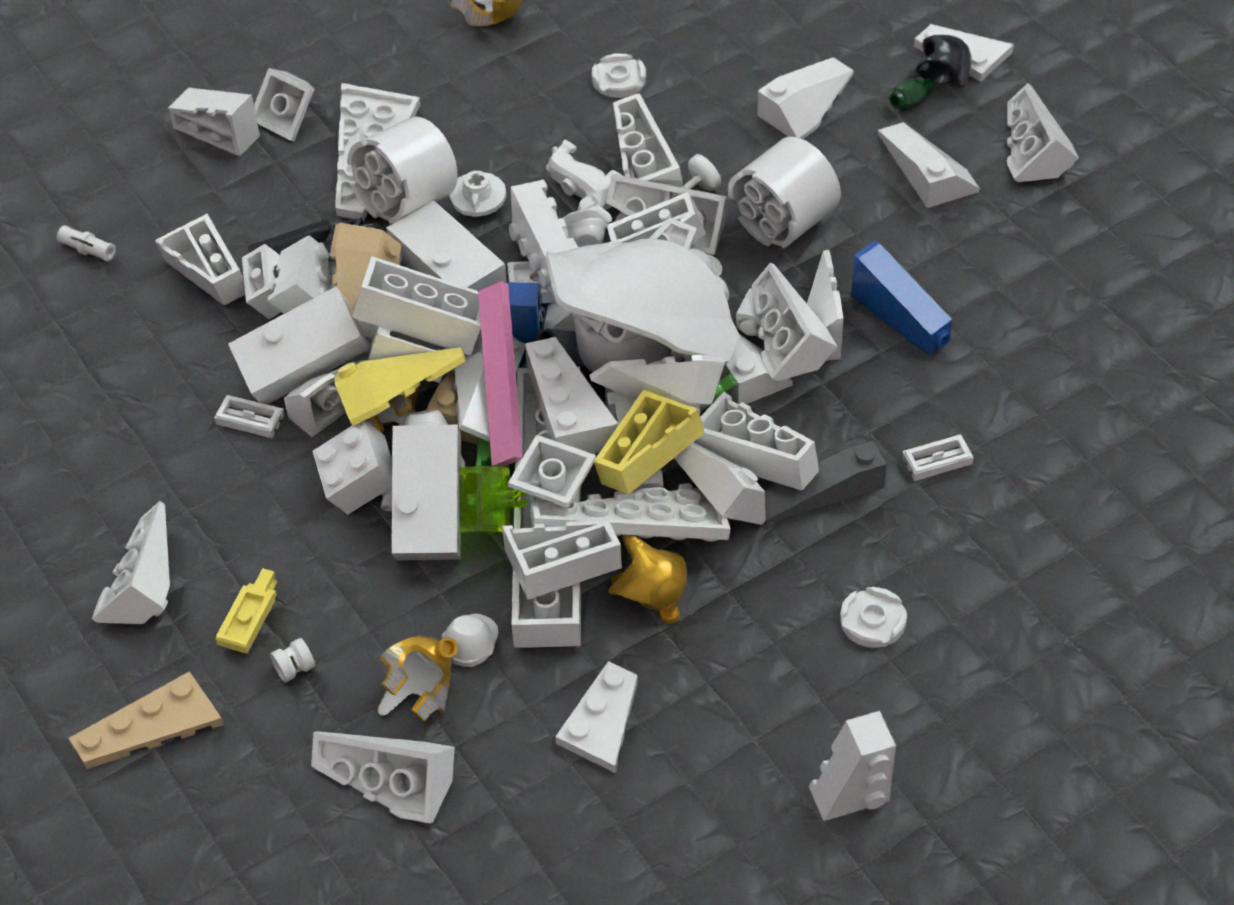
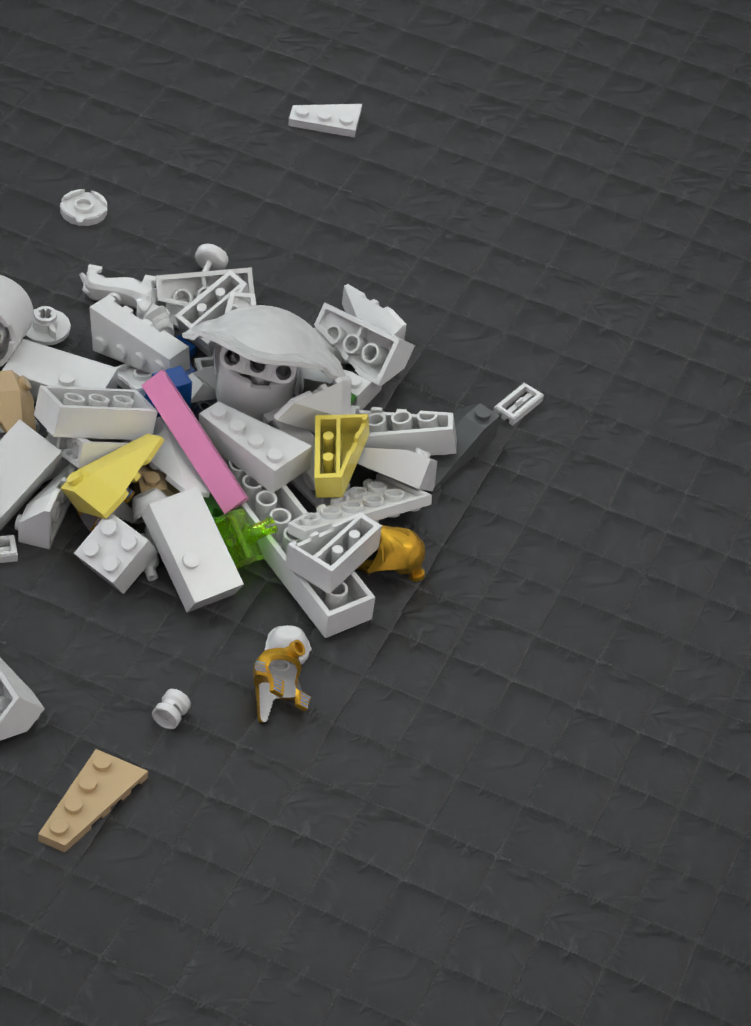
camera: 40 degrees left, 5 degrees down
light yellow hinge [215,568,277,654] -> none
white wedge [311,731,455,823] -> none
white slope [508,435,596,507] -> none
white wing [556,661,638,773] -> none
white wedge [613,93,683,187] -> none
white brick [728,136,841,248] -> none
white wedge [757,57,854,139] -> none
white wedge [809,711,896,821] -> none
white tile [840,587,907,648] -> none
blue slope [851,240,952,355] -> none
white wedge [878,122,980,208] -> none
dark green plant [889,78,934,110] -> none
black piece [916,34,971,88] -> none
white wedge [1007,83,1079,182] -> none

